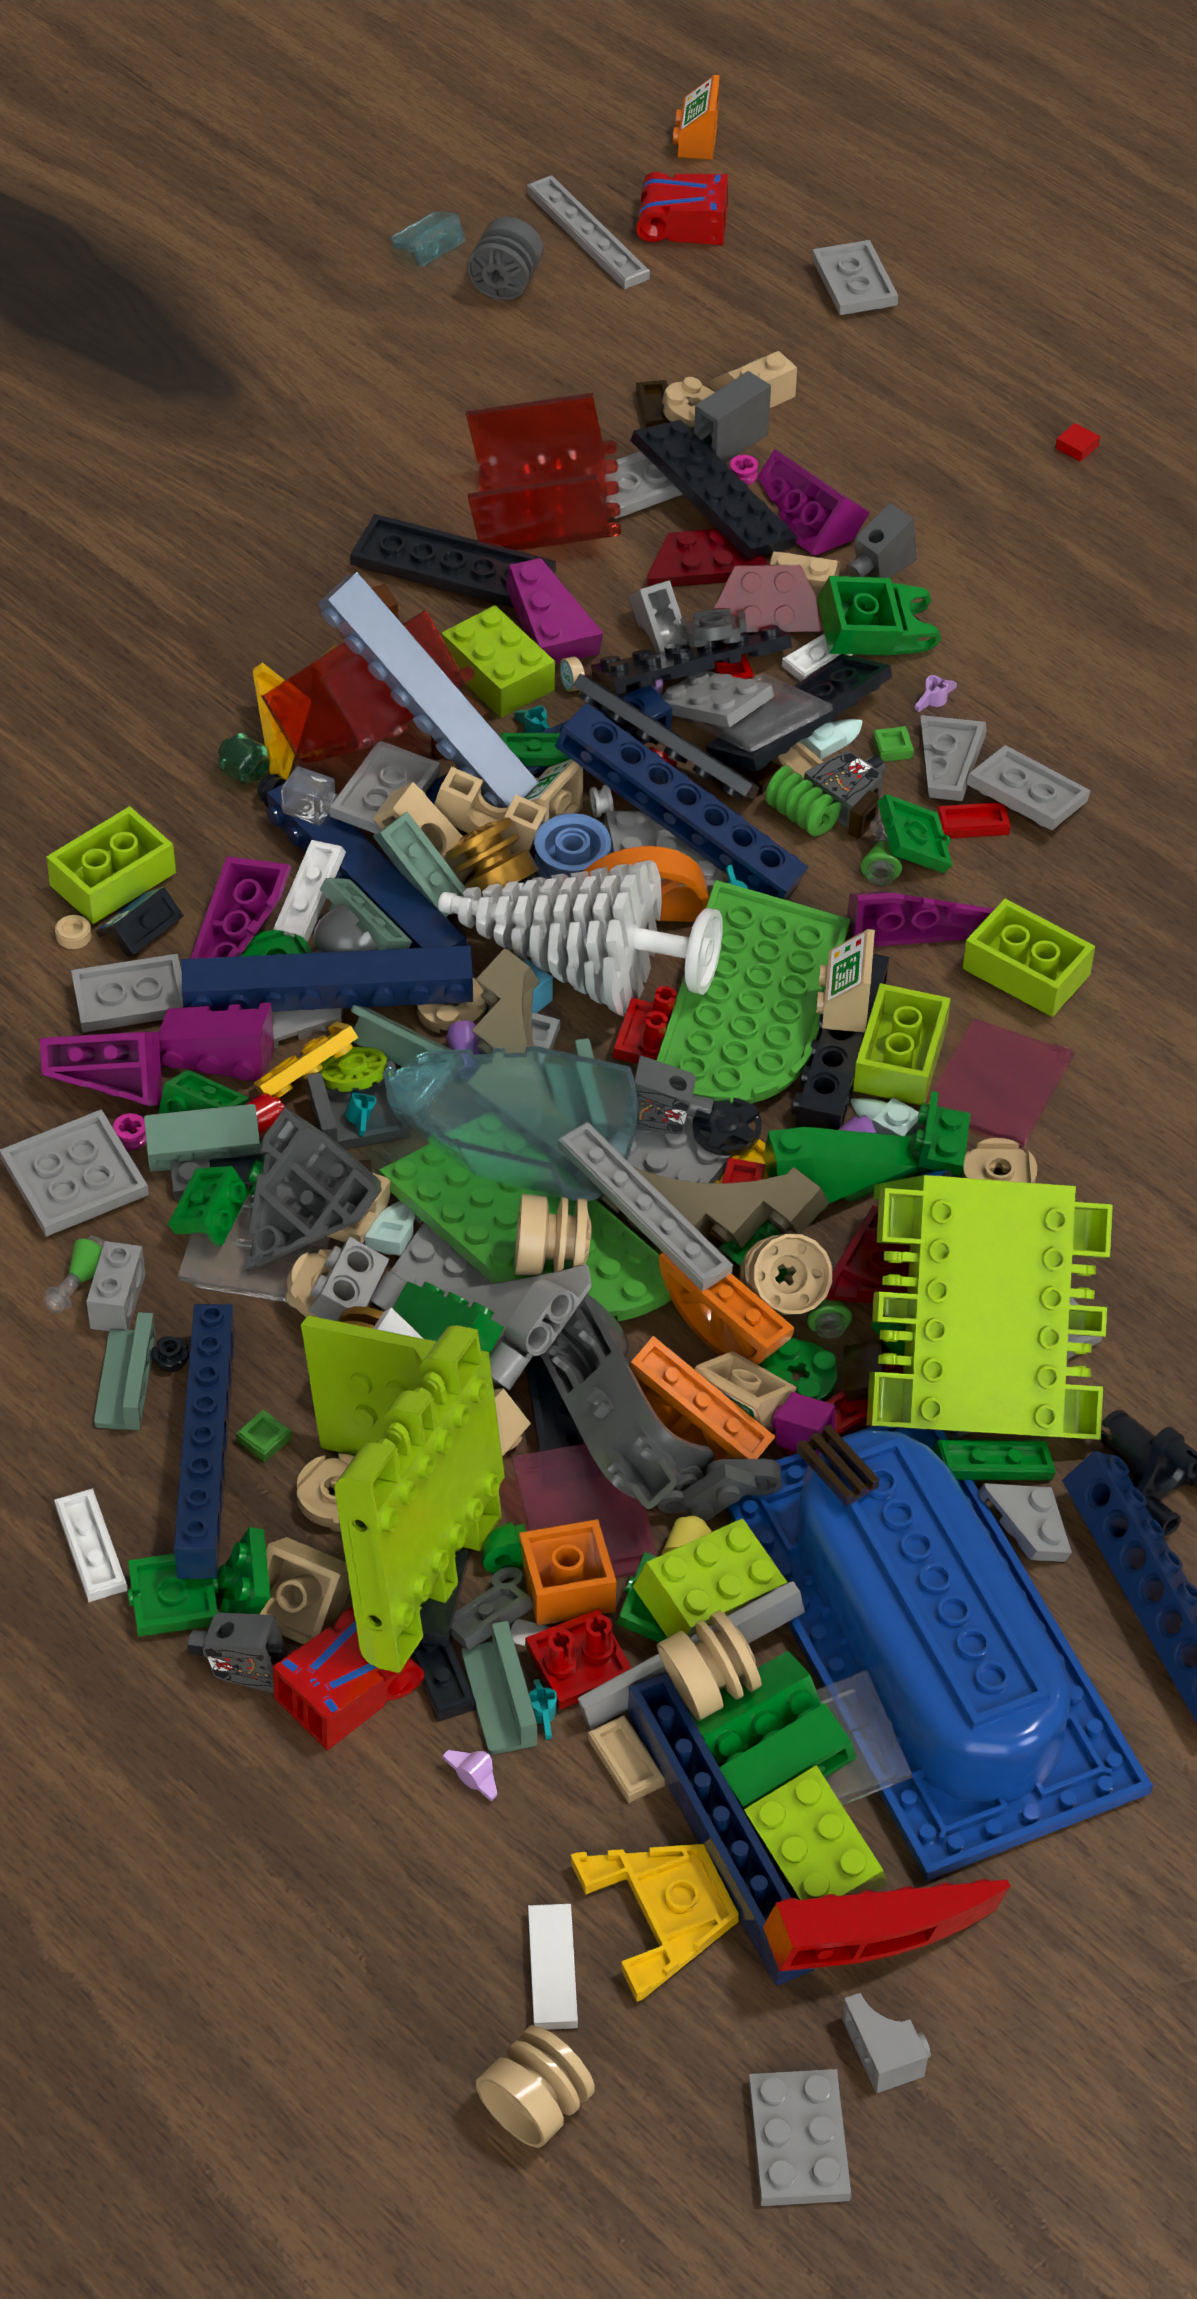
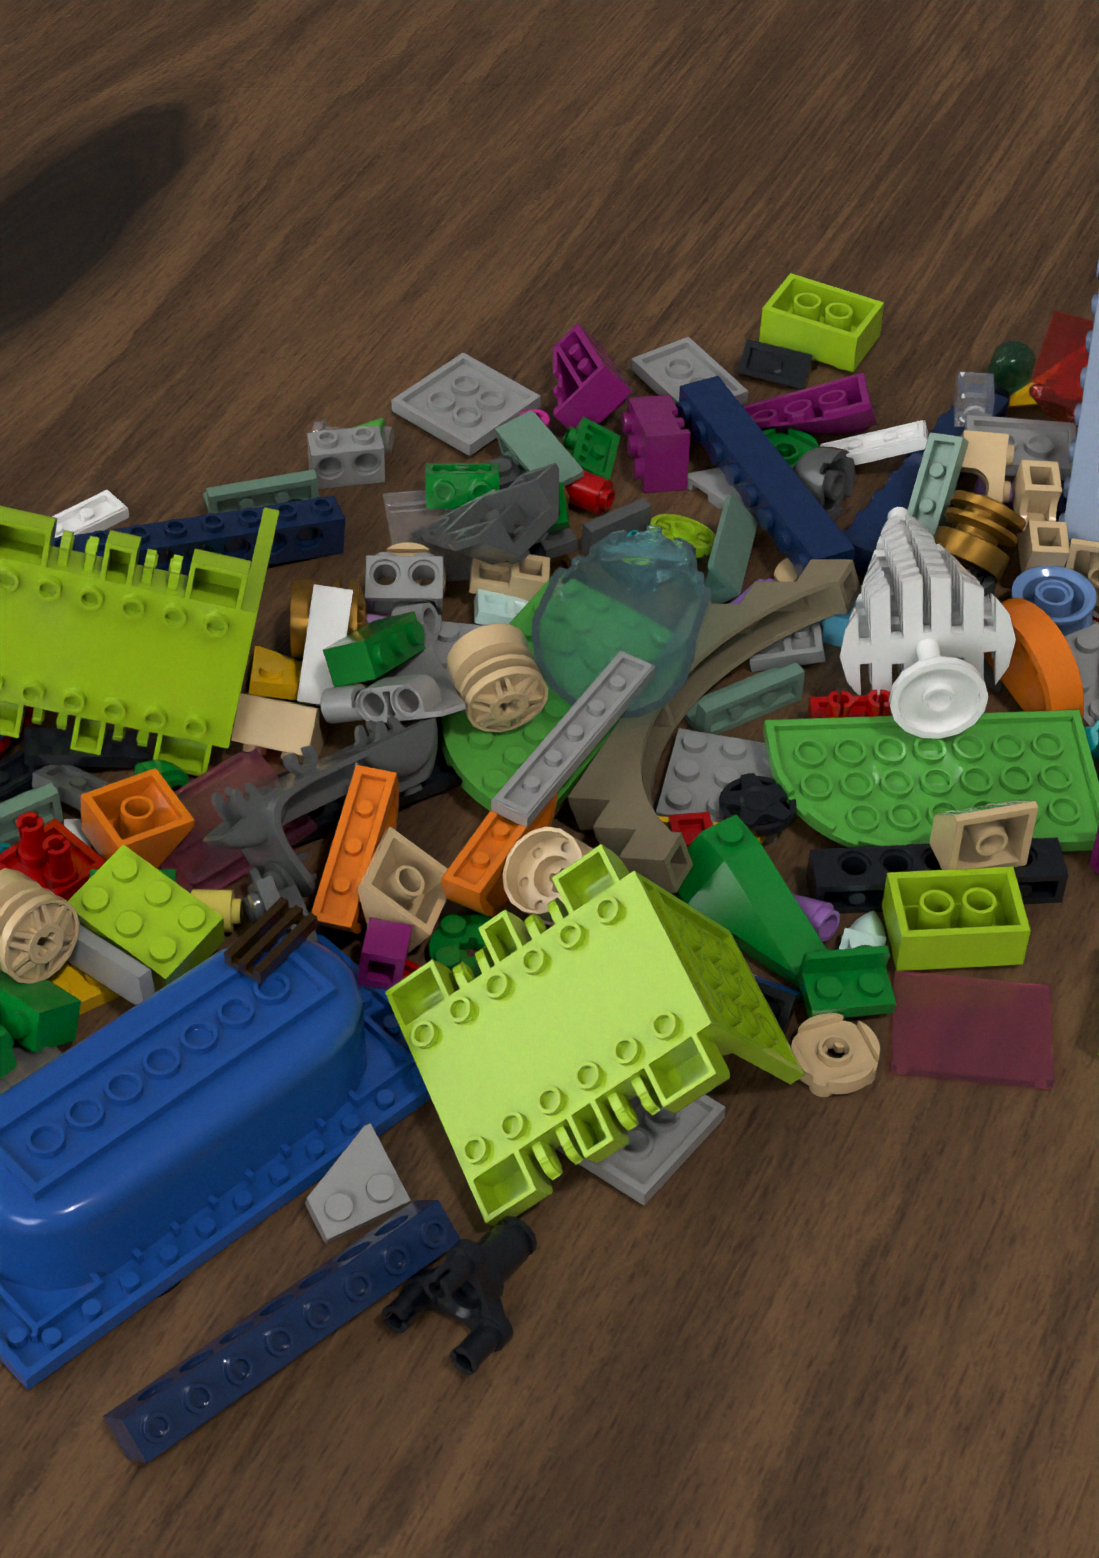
camera: 70 degrees right, 5 degrees down
tan tile [55,915,92,949] -> none
yellow wing [253,1021,359,1098] -> none
sand green panel [319,878,412,950] -> none
dark grey torso [623,1056,714,1134] -> none
green tile [933,1440,1056,1481] -> none

